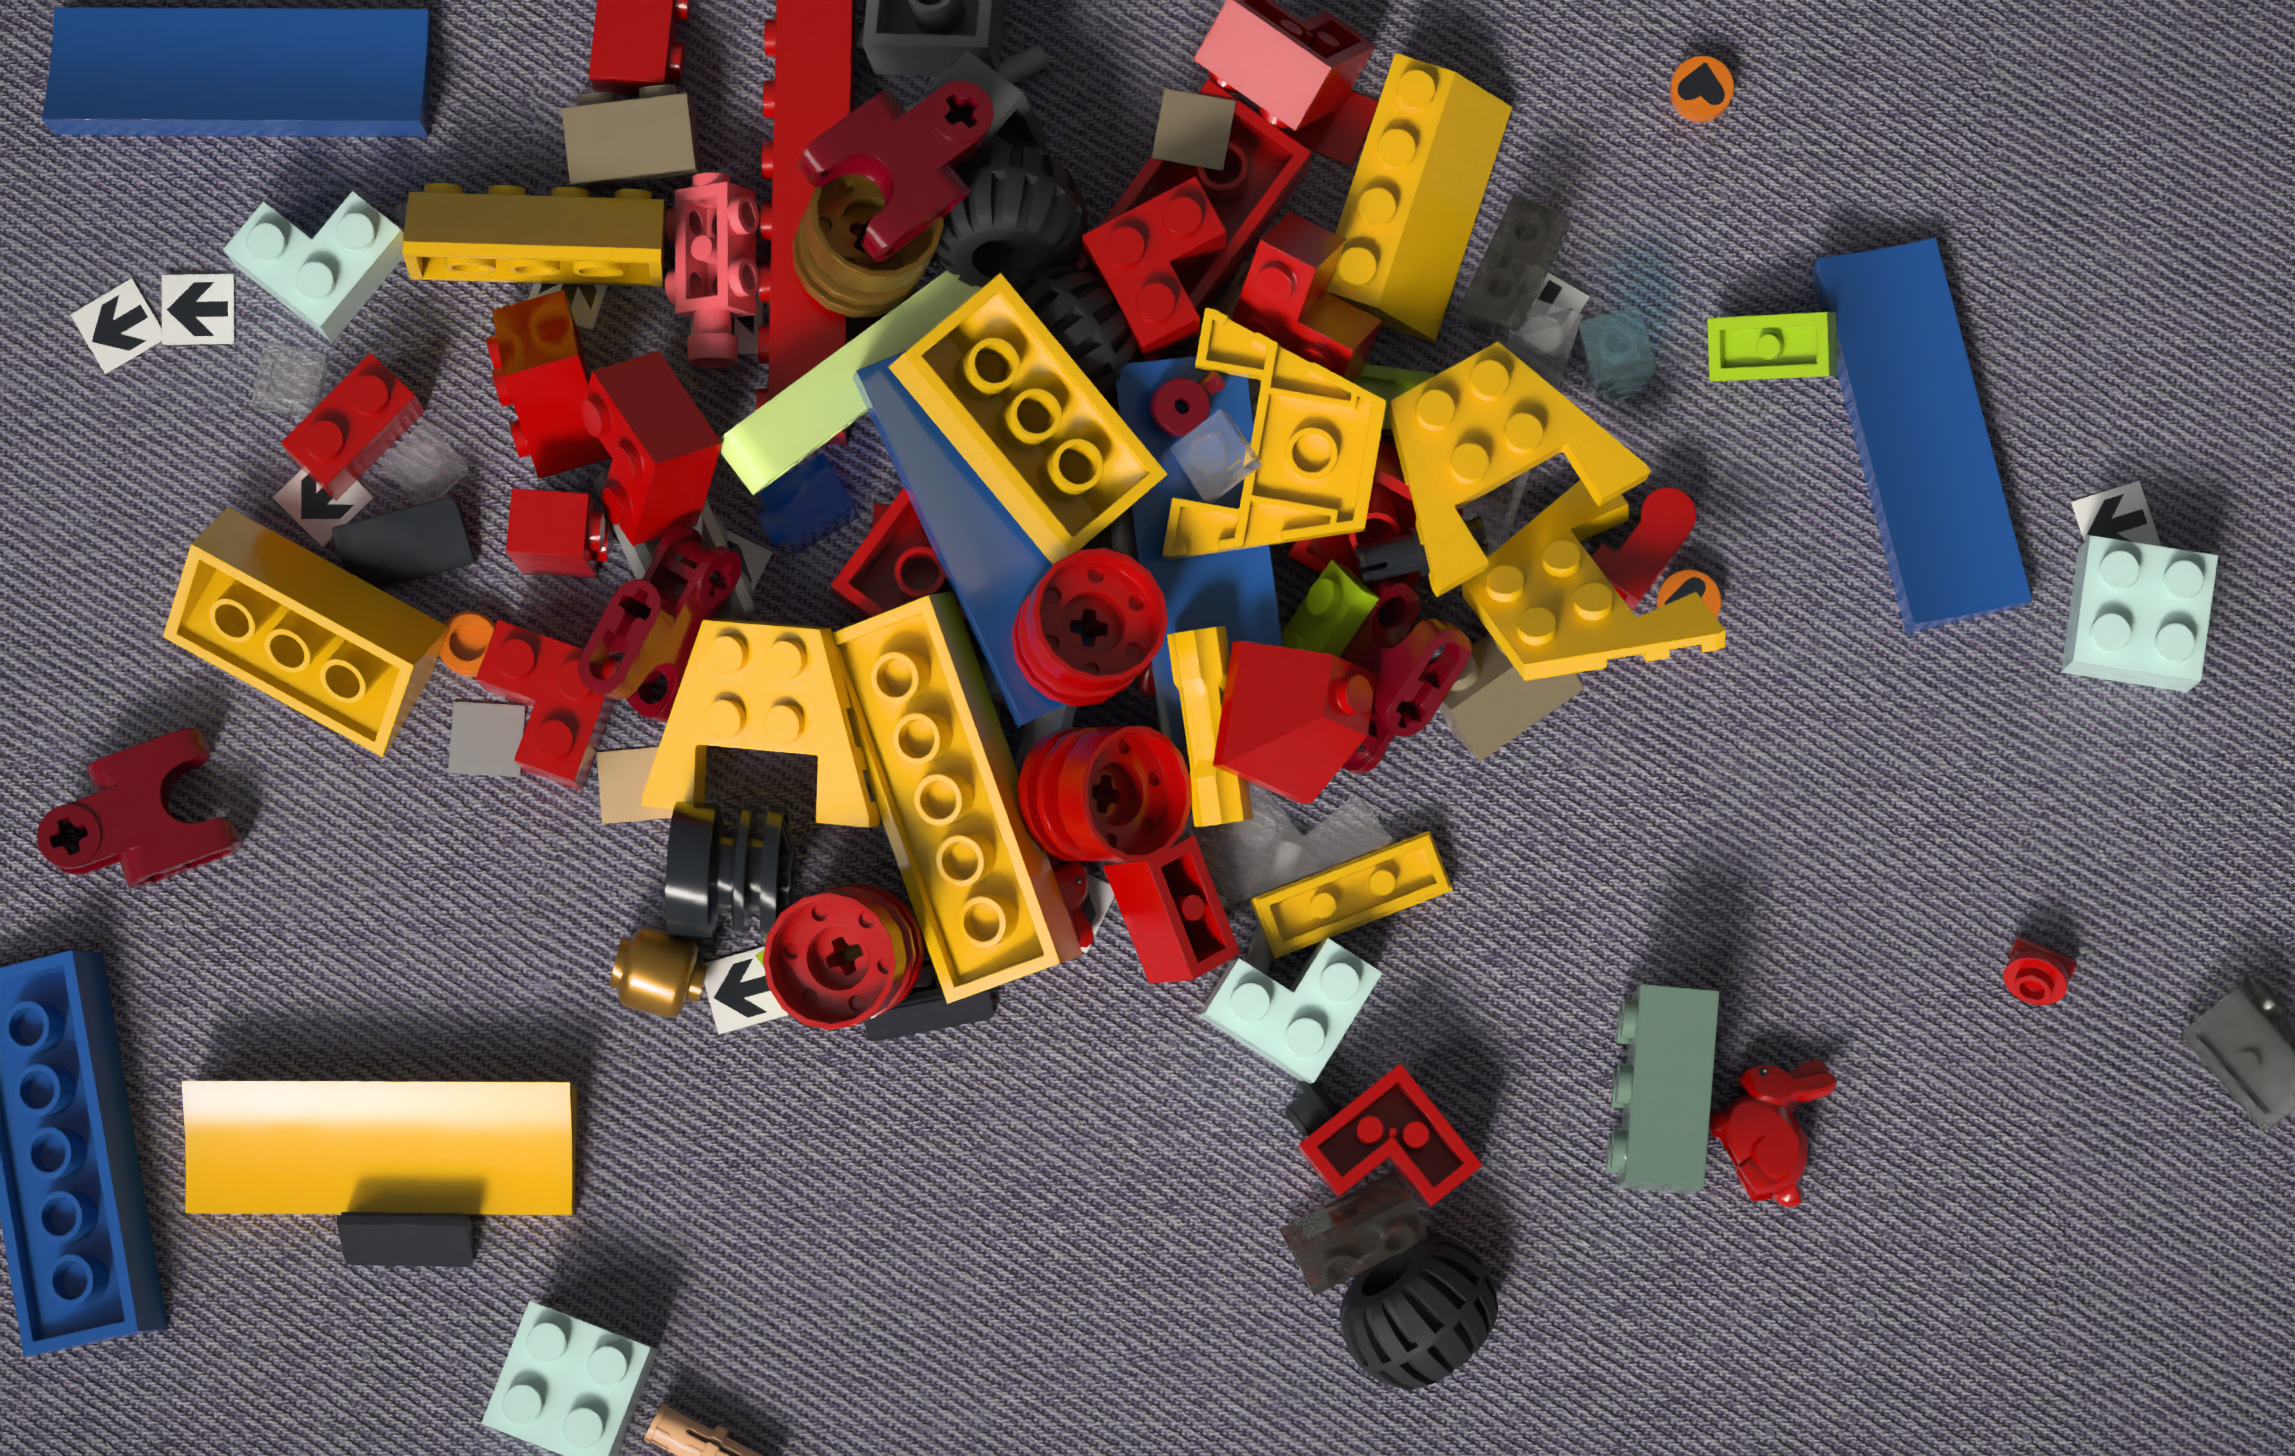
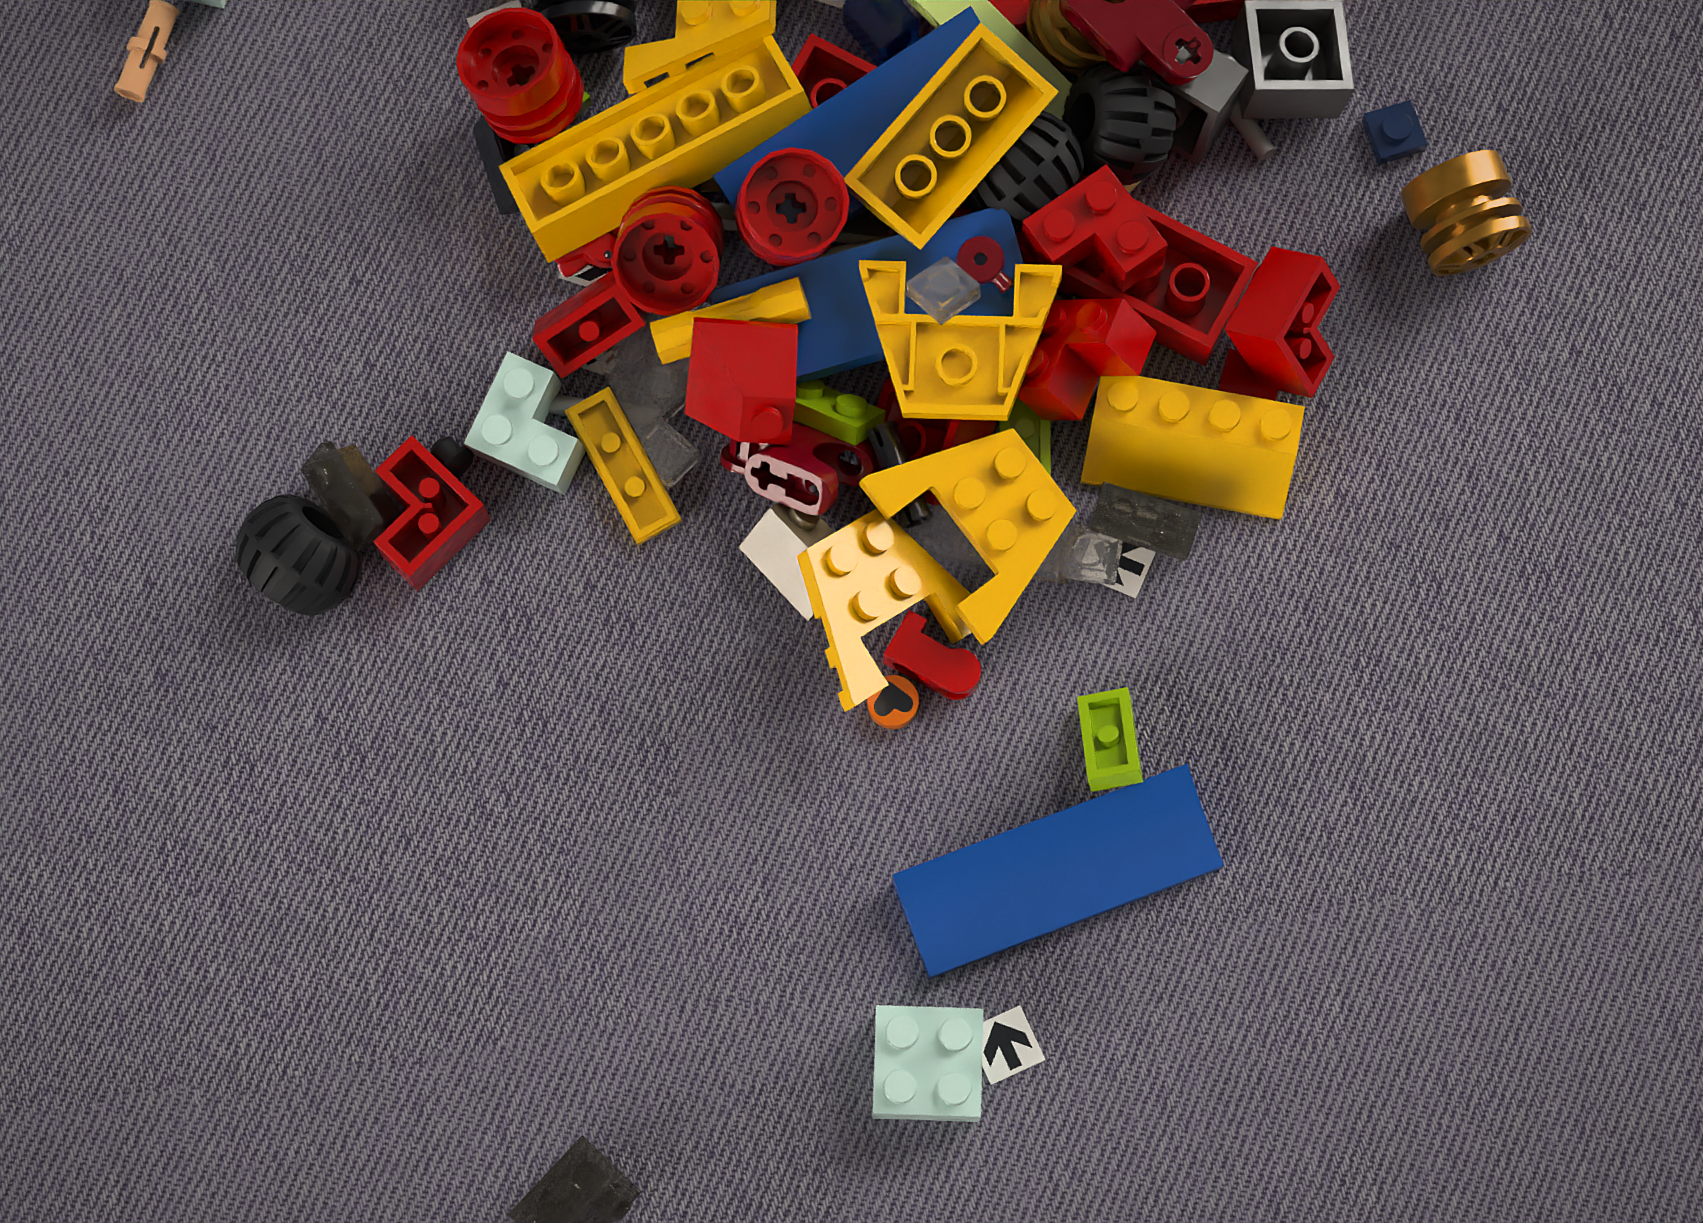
camera: 80 degrees right, 5 degrees down
dark tan sticker [1151,88,1236,171] -> none
clear light blue bracket [1579,308,1656,402] -> none
sand green brick [1605,984,1719,1195] -> none
orange tile [1669,56,1734,122] -> none
red animal [1709,1059,1837,1208] -> none
red plate [2003,935,2077,1005] -> none

